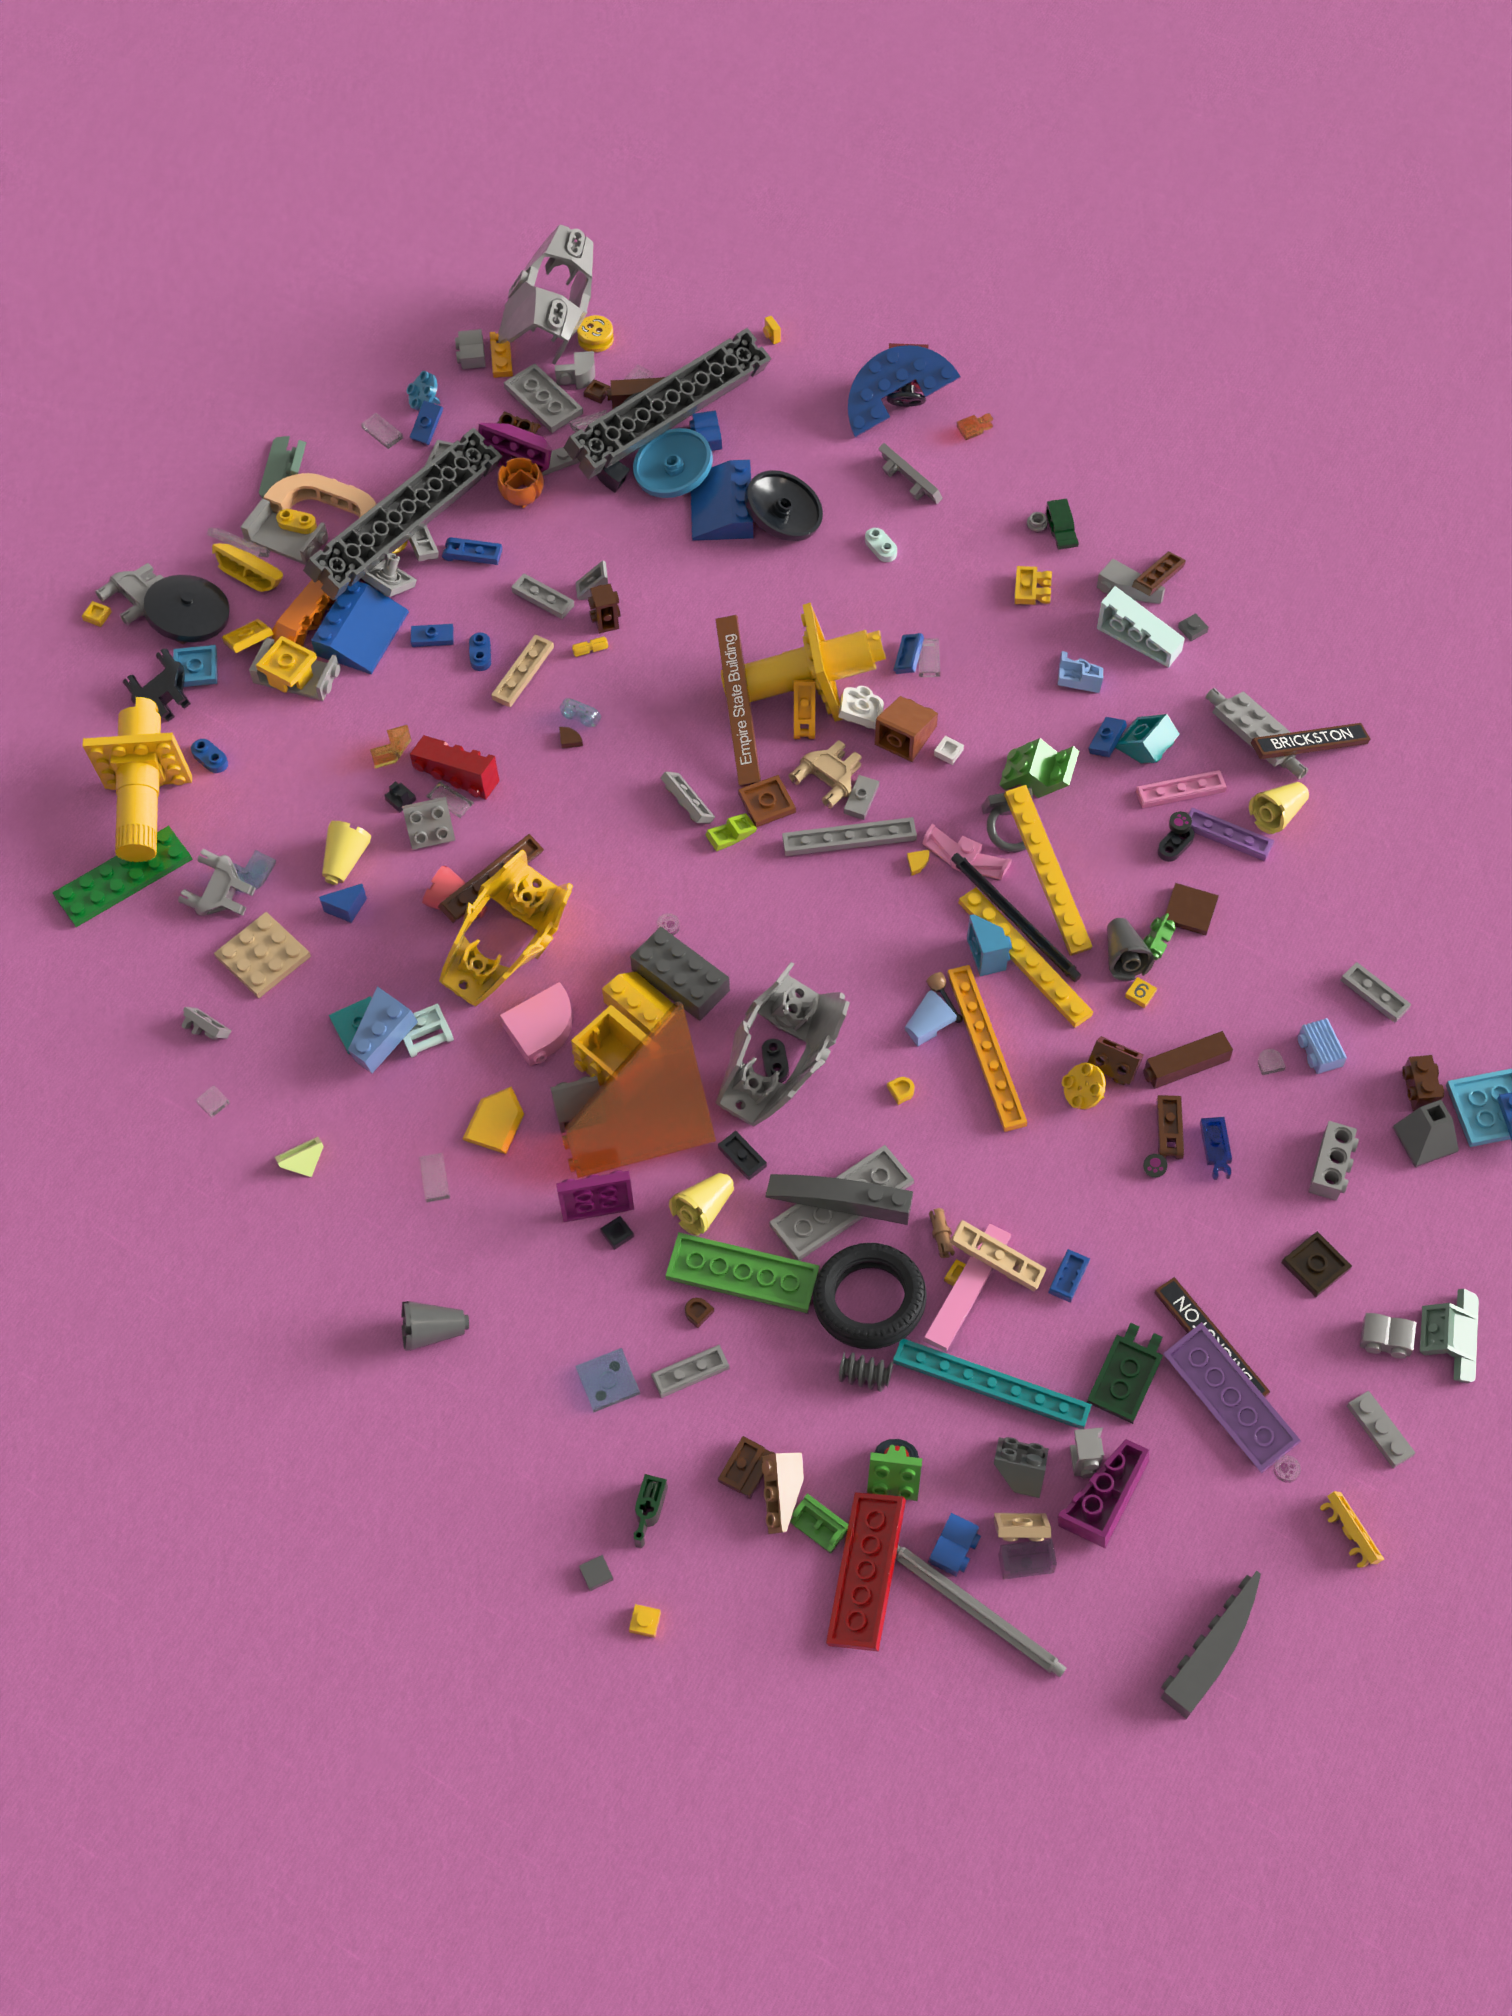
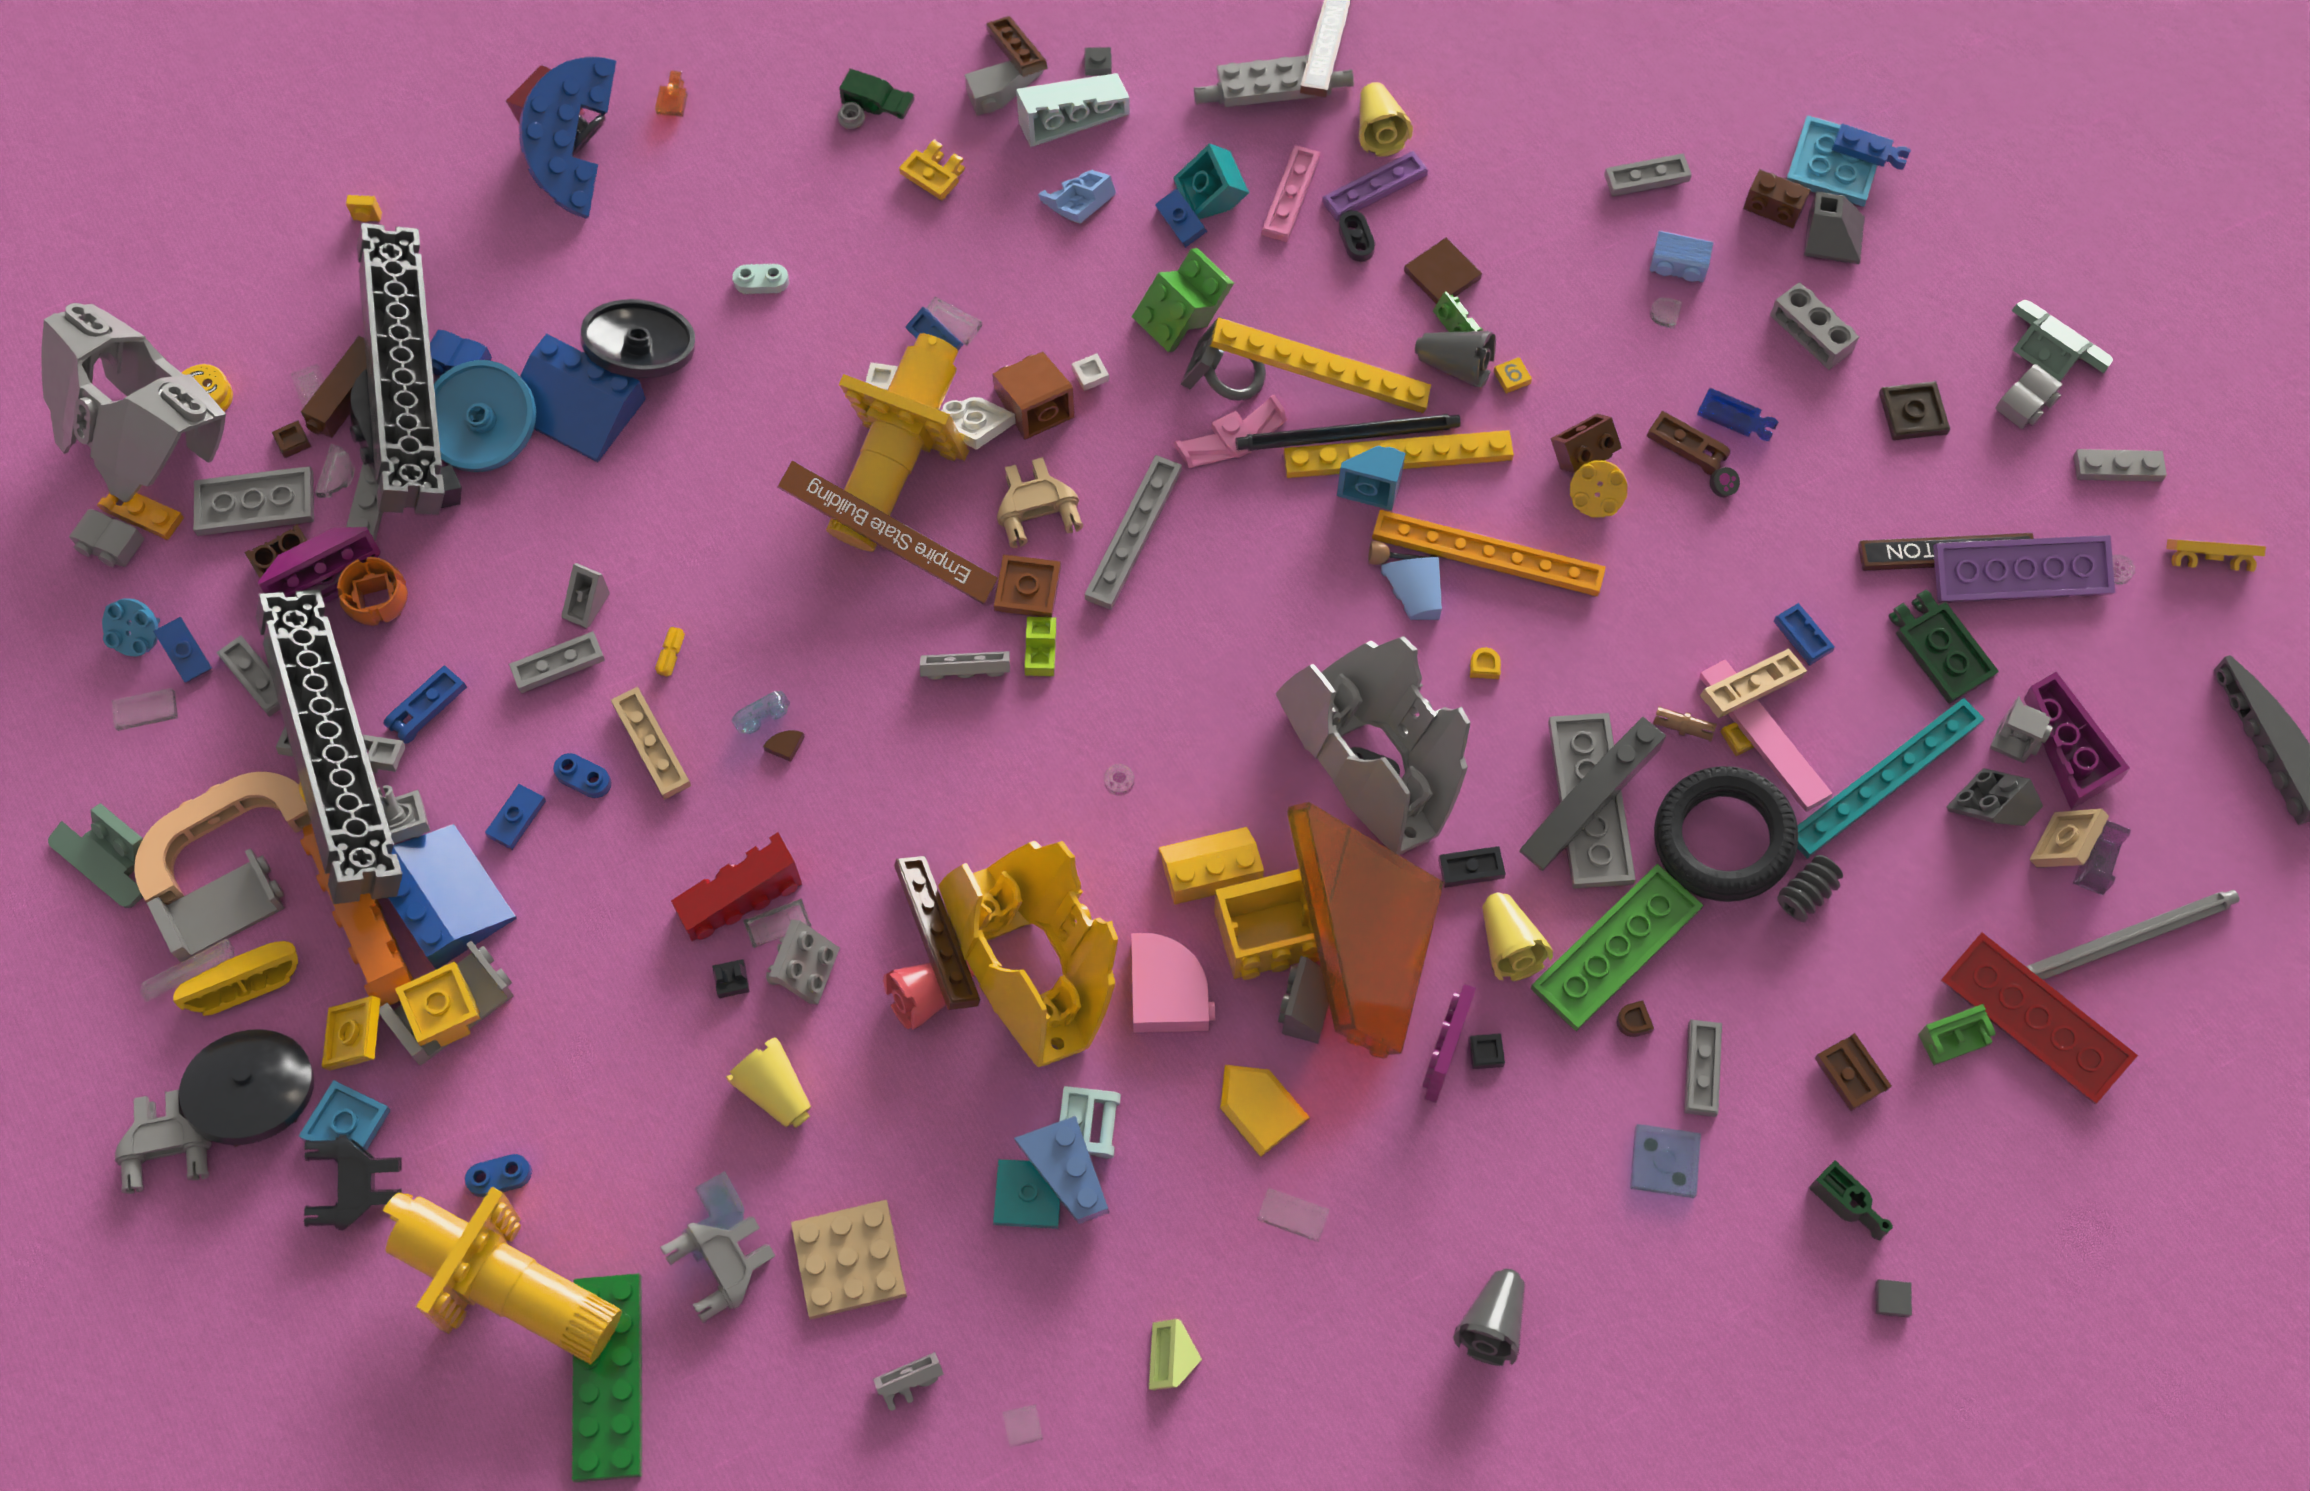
camera: 60 degrees left, 5 degrees up
yellow tile [82,601,112,627] -> none
yellow plate [276,509,317,534] -> none
blue slope [319,883,367,923] -> none
clear yellow slope [370,725,411,769] -> none
light grey brick [555,351,595,390] -> none
reddish brown brick [588,583,621,634] -> none
yellow plate [629,1604,661,1638] -> none
dark grey brick [630,926,730,1021] -> none
slope [762,1453,804,1534] -> none
light orange plate [794,680,815,739] -> none
light grey plate [844,775,879,820] -> none
bright green plate [867,1439,922,1501] -> none
light grey hinge [878,443,943,504] -> none
yellow tile [907,850,929,876] -> none
blue brick [928,1513,981,1577] -> none
reddish brown brick [1143,1031,1233,1089] -> none
pearl dark grey tile [1169,811,1192,834] -> none

